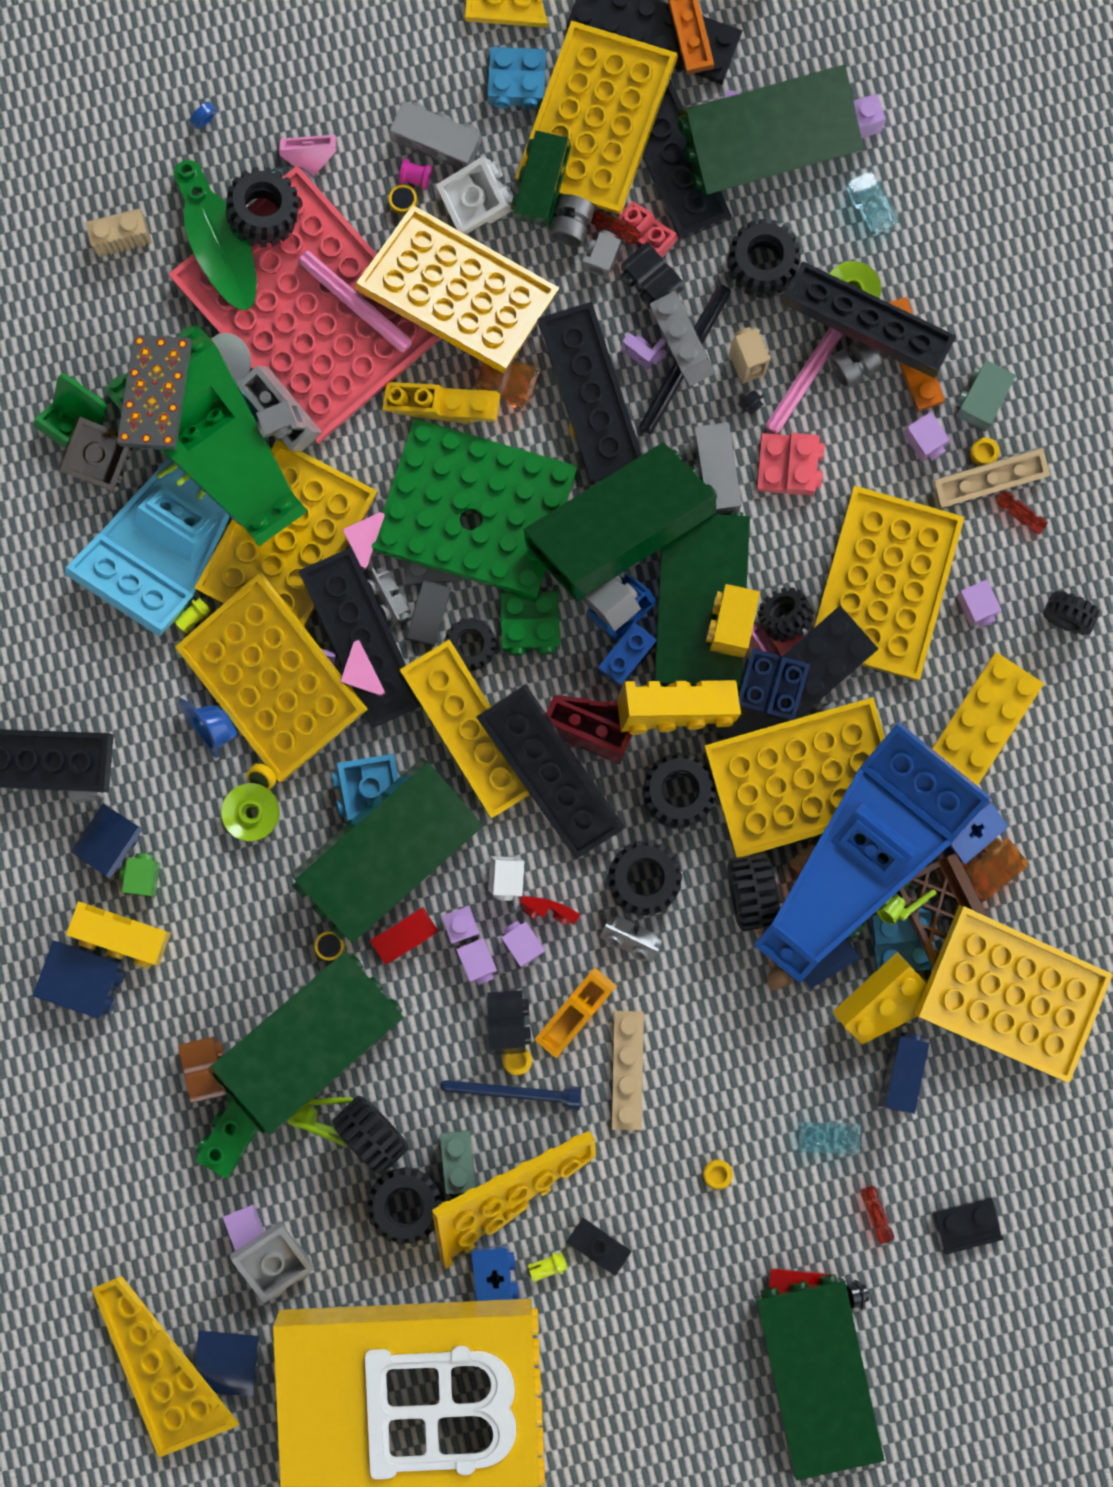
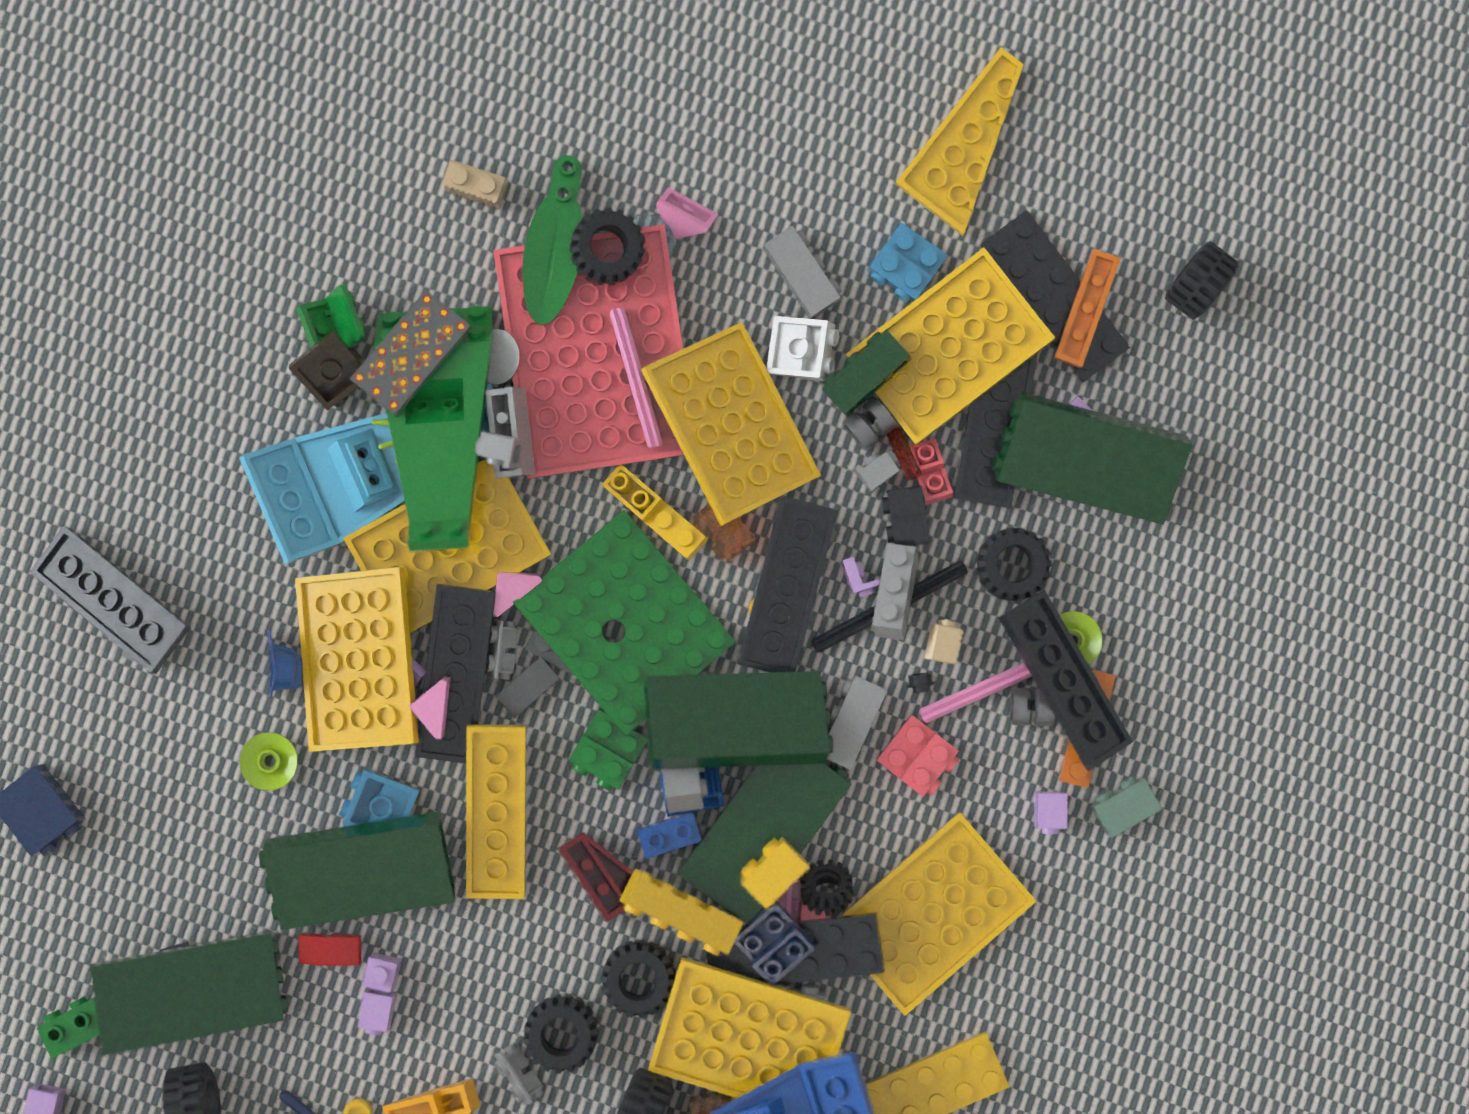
camera: 35 degrees right, 5 degrees up
yellow wedge [66,901,171,969] -> none
dark blue slope [71,803,143,878] -> none
bright green brick [119,853,161,898] -> none
neon yellow pin [174,597,211,634] -> none
dark orange brick [178,1036,227,1103] -> none
blue tile [189,101,217,129] -> none
yellow tile [246,764,276,790] -> none
lime plant [288,1097,353,1146] -> none
black tile [315,931,345,961] -> none
tile [389,185,417,215] -> none
dark pink bush [399,158,432,190] -> none
black tyre [444,617,496,672] -> none
black plate [476,684,625,859] -> none
black brick [487,990,531,1055] -> none
white brick [488,856,525,901] -> none
lavender brick [501,920,545,968] -> none
red slope [519,896,581,926] -> none
clear light blue slope [845,171,900,235] -> none
lavender brick [853,94,886,138] -> none
tan plate [932,448,1050,508] -> none
lavender brick [956,579,1002,628] -> none
yellow tile [970,437,1000,466] -> none
clear red axle [996,491,1048,534] -> none
black tyre [1043,591,1100,635] -> none

